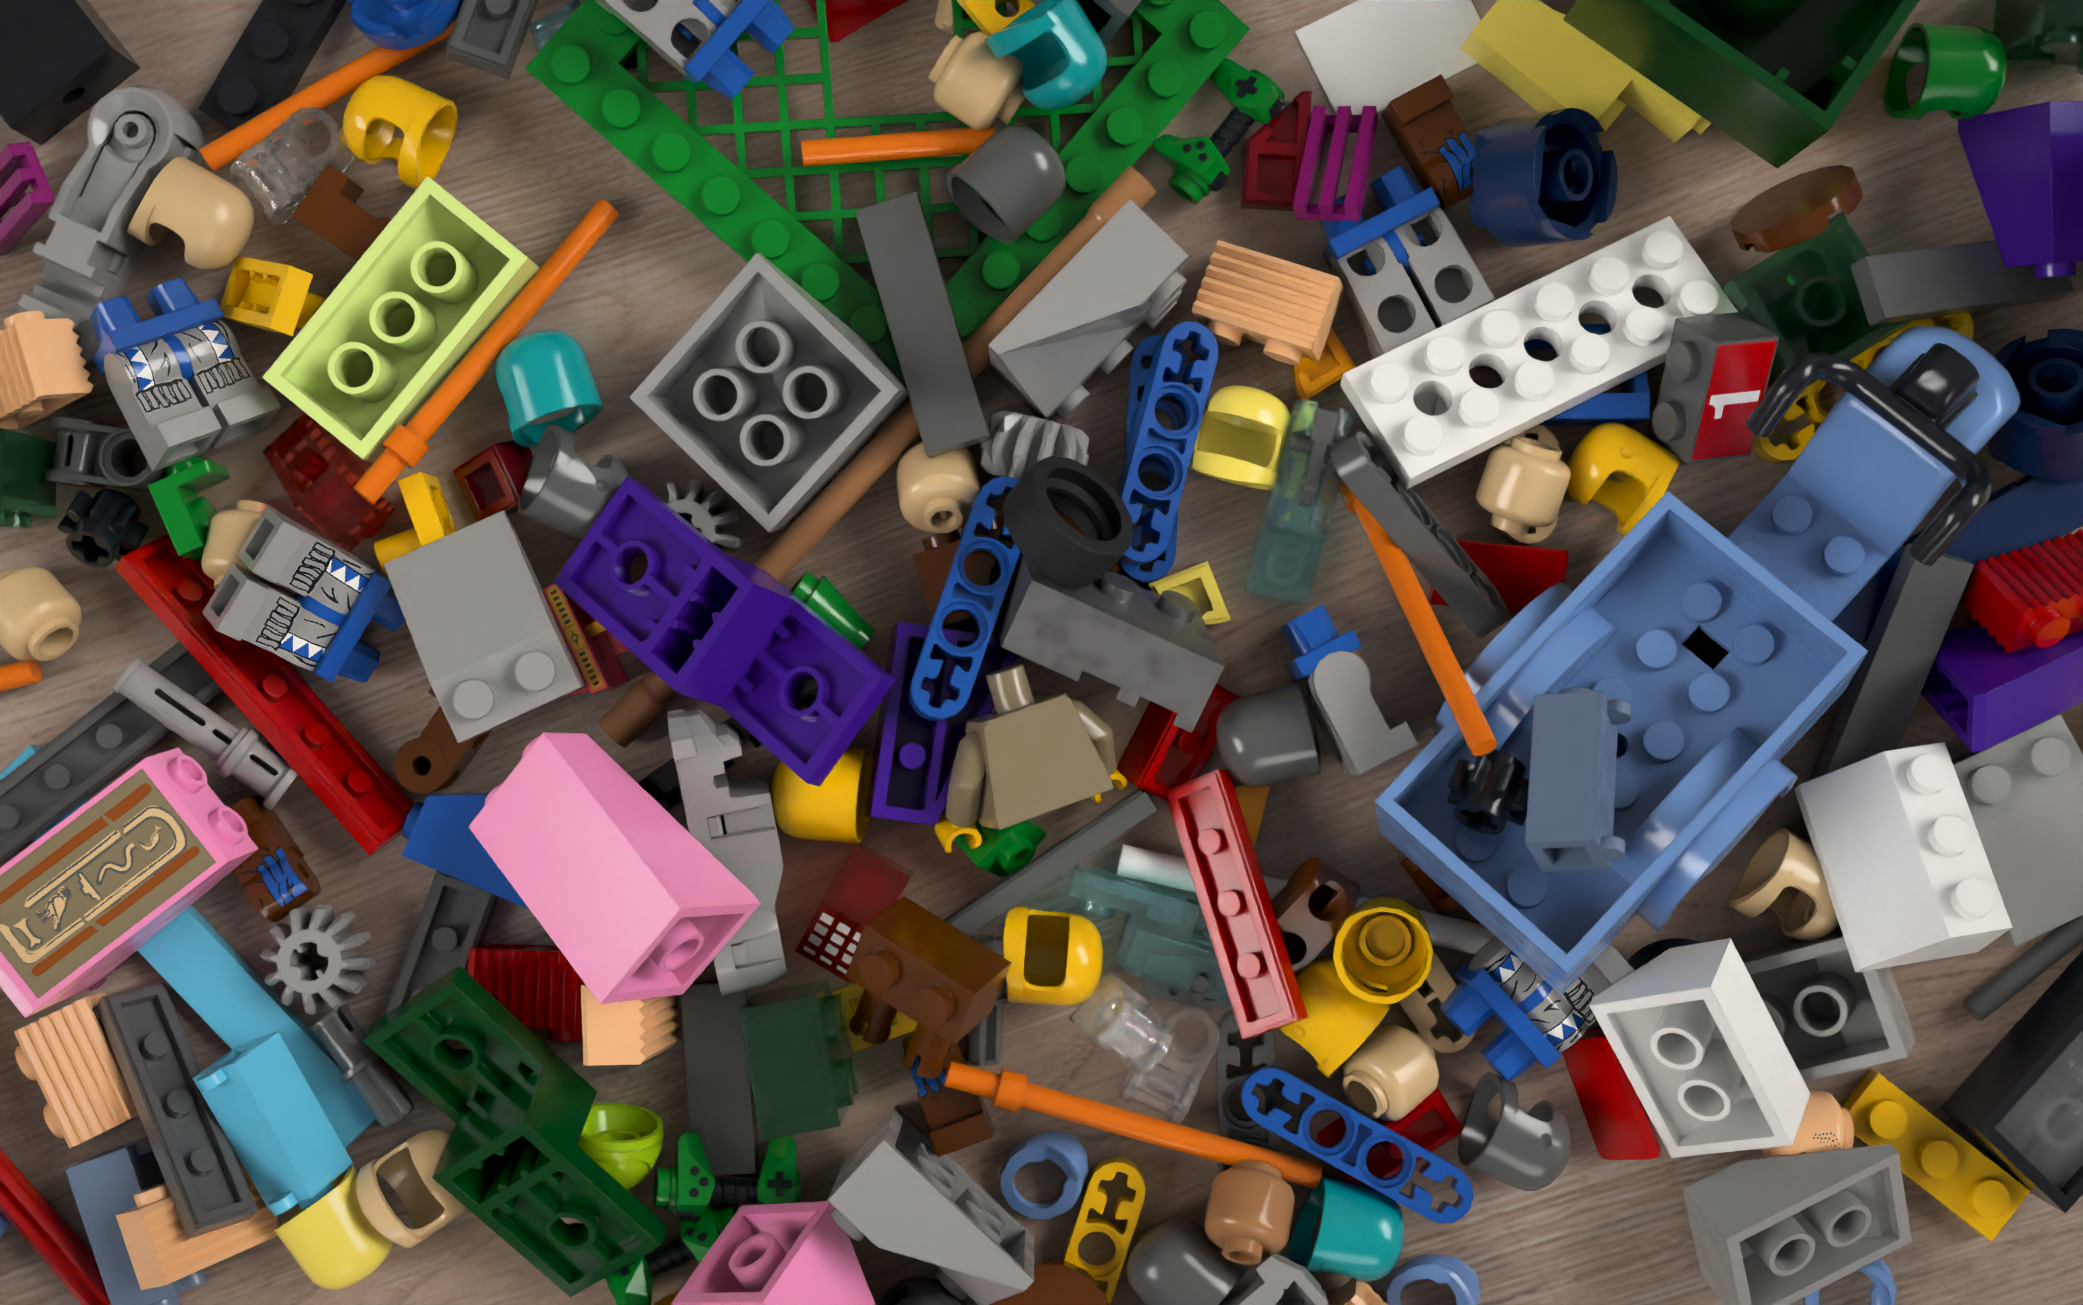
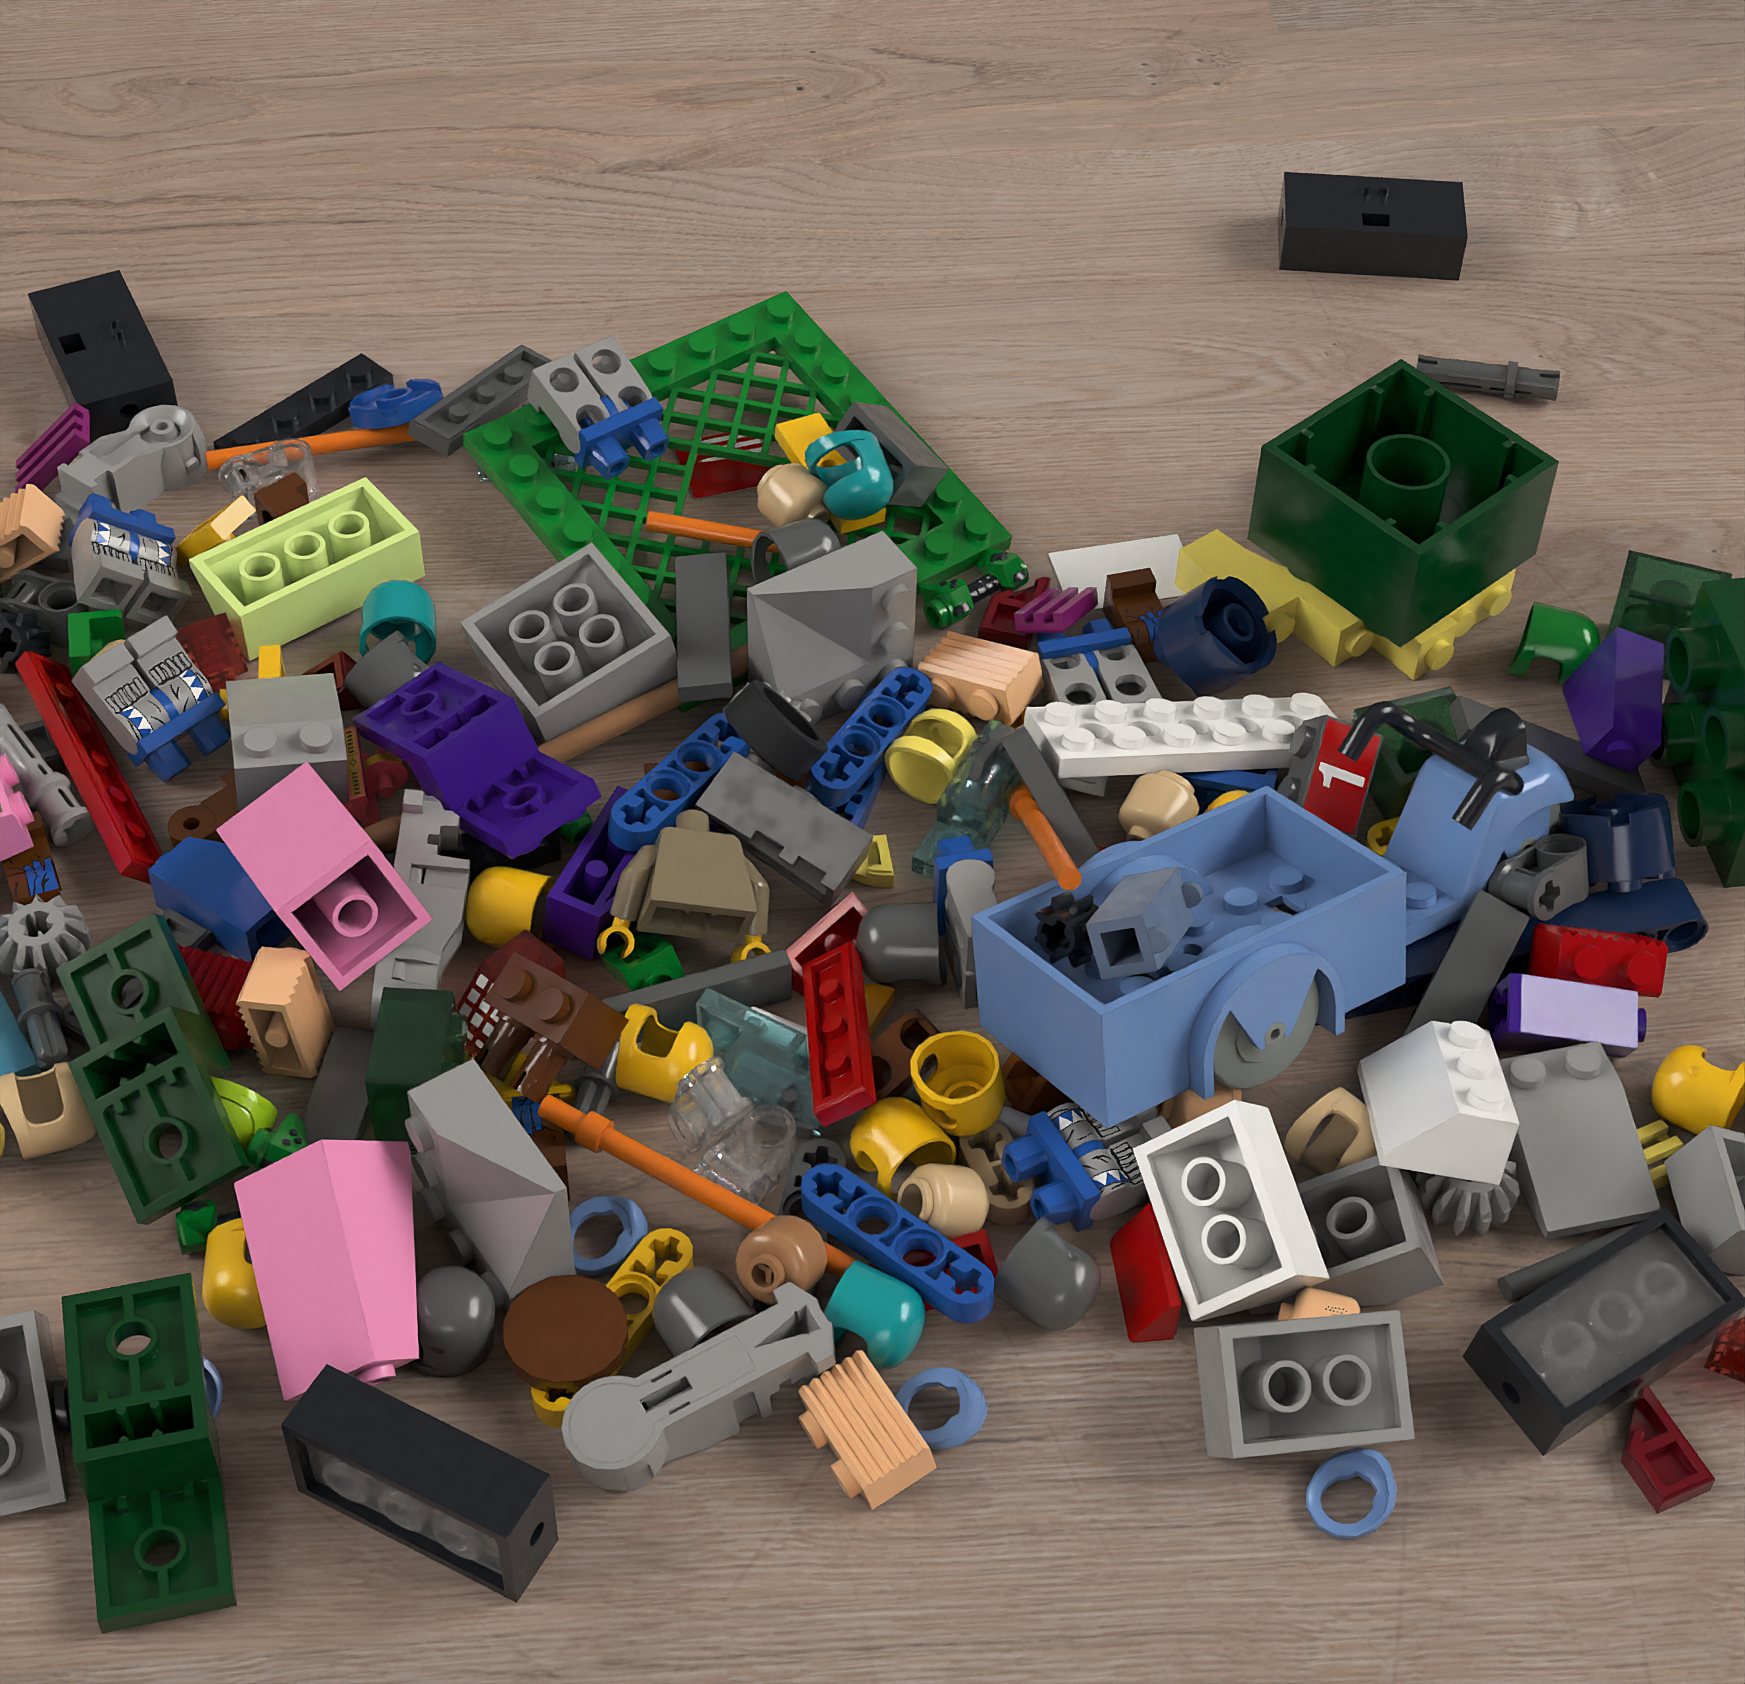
camera: 15 degrees right, 40 degrees down
tan helmet [127,156,254,271] -> none
yellow helmet [343,76,458,190] -> none
orange bar [353,198,619,505] -> none
tan head [896,442,981,534] -> none
reddish brown tile [1731,165,1863,253] -> none
yellow plate [1841,1069,2030,1241] -> none
none -> dark grey piece [1488,834,1589,921]

